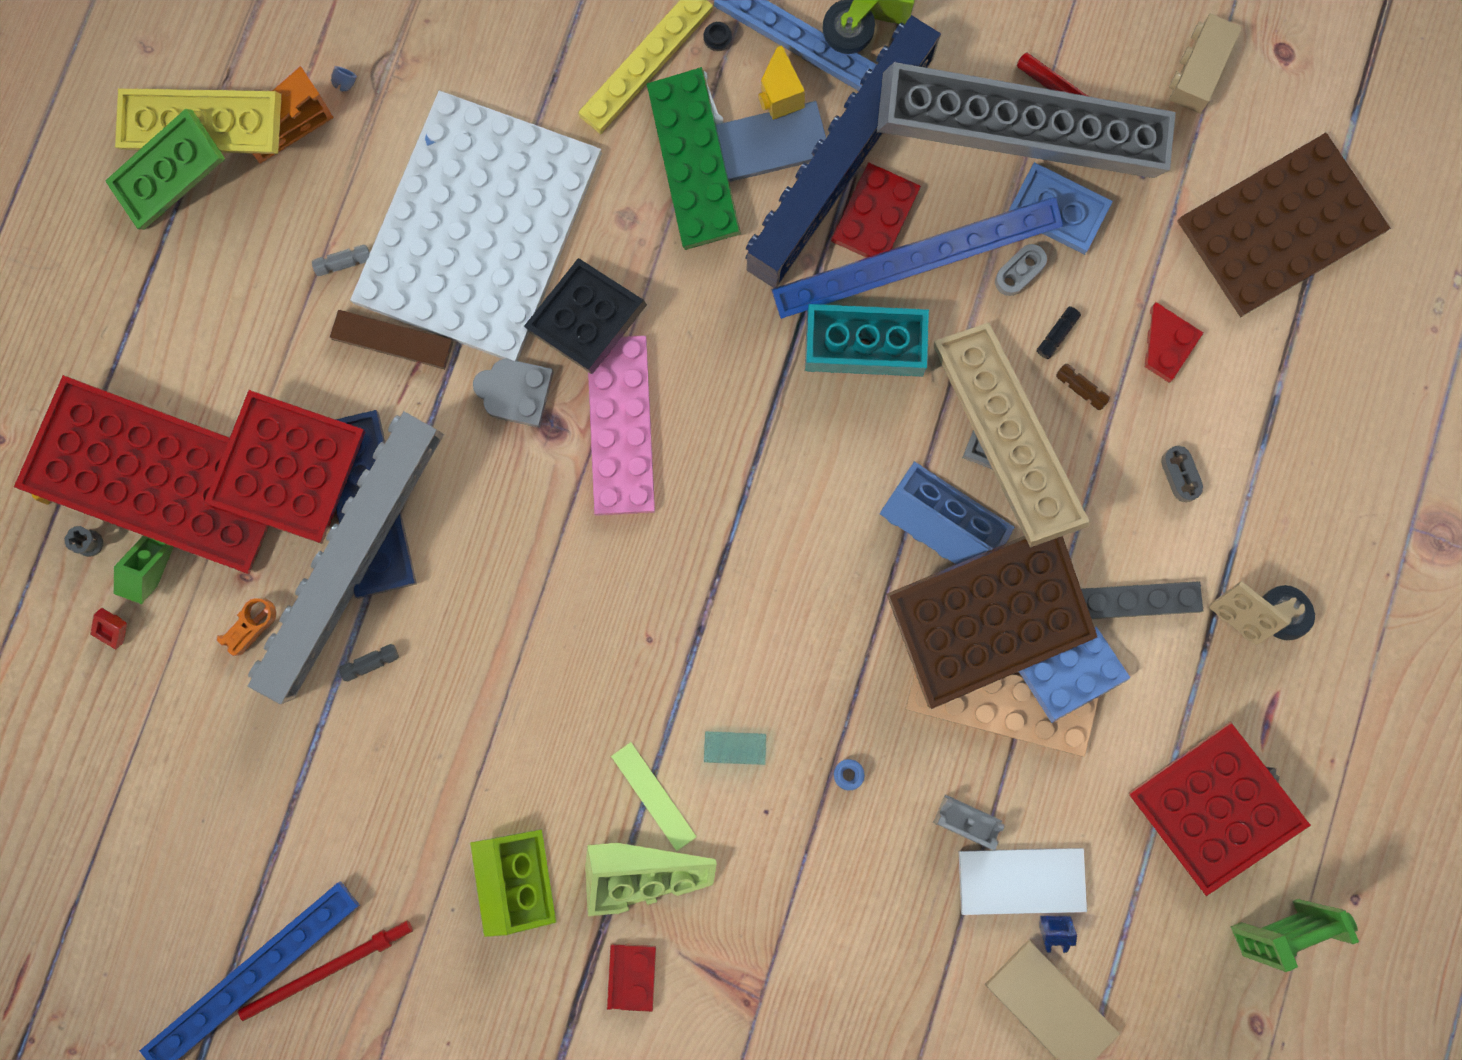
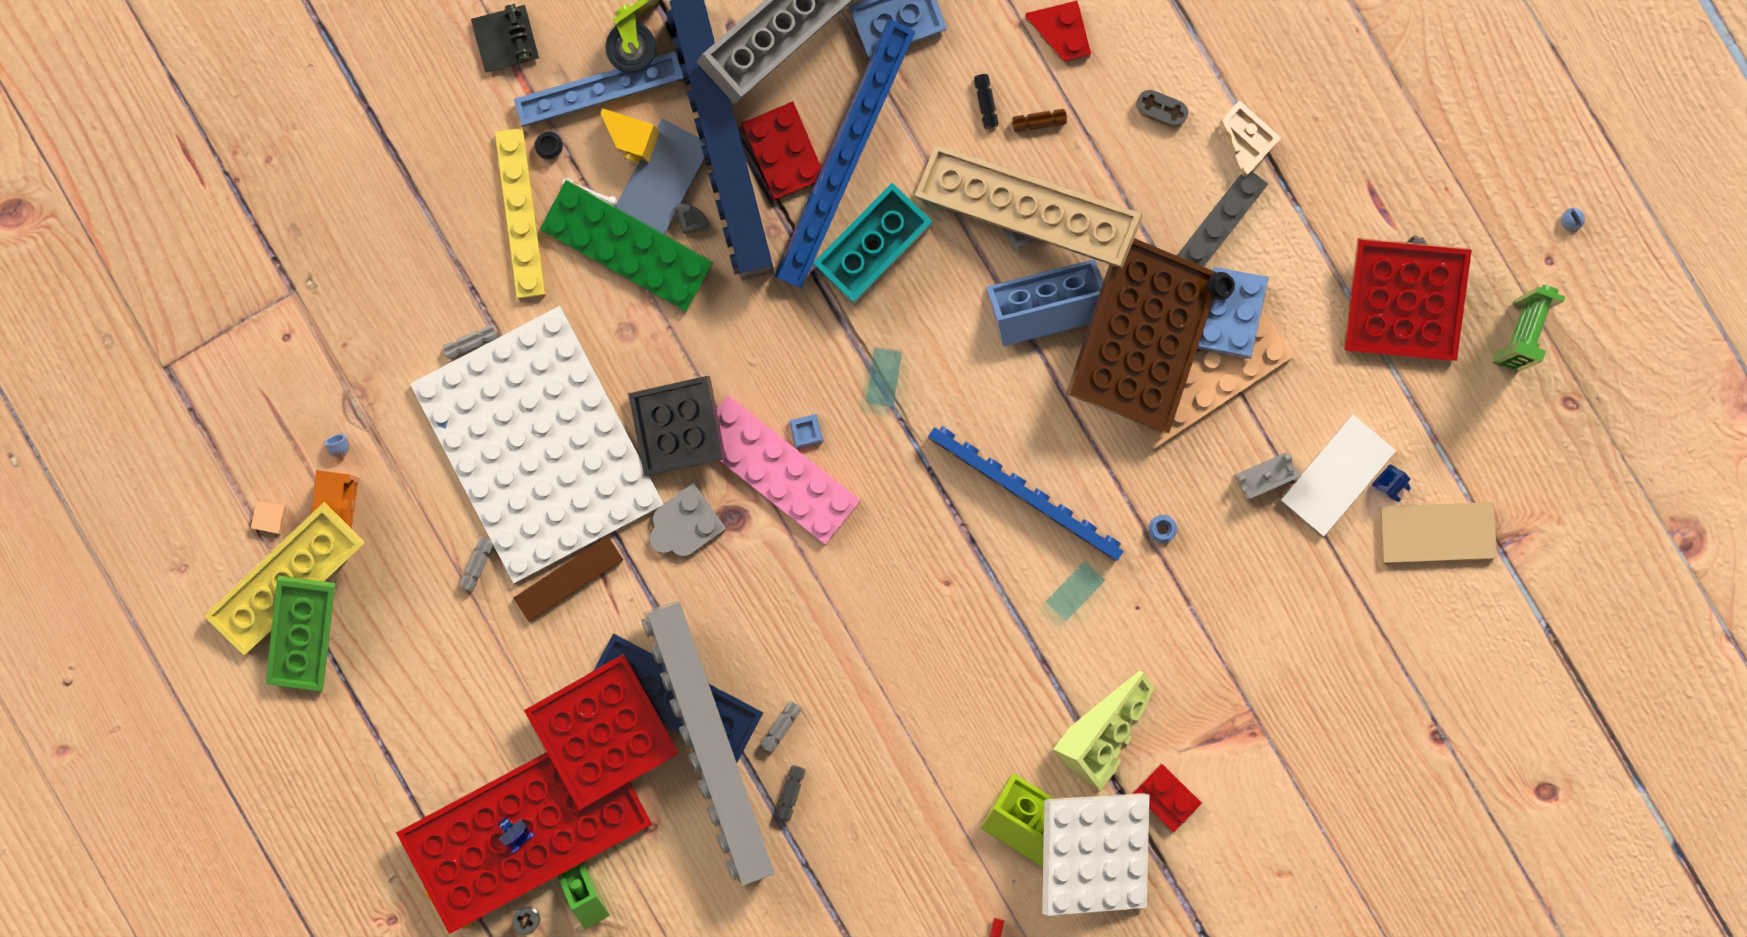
camera: 50 degrees left, 5 degrees up
orange piece [217,598,277,656] -> none
yellowish green sticker [611,742,697,851] -> none
light grey plate [995,244,1047,296] -> none
tan plate [1209,581,1315,645] -> none
none -> light nougat tile [251,501,286,534]
none -> light grey axle [443,325,498,359]
none -> clear blue tile [497,817,534,853]
none -> dark grey tile [675,204,710,233]
none -> light grey axle [760,701,802,753]
none -> medium blue tile [789,414,823,449]
none -> clear light blue plate [866,347,902,407]
none -> blue plate [928,426,1124,561]
none -> white plate [1042,793,1149,916]
none -> black plate [1207,272,1235,300]
none -> wing [1219,101,1281,178]
none -> medium blue hinge [1561,208,1585,231]

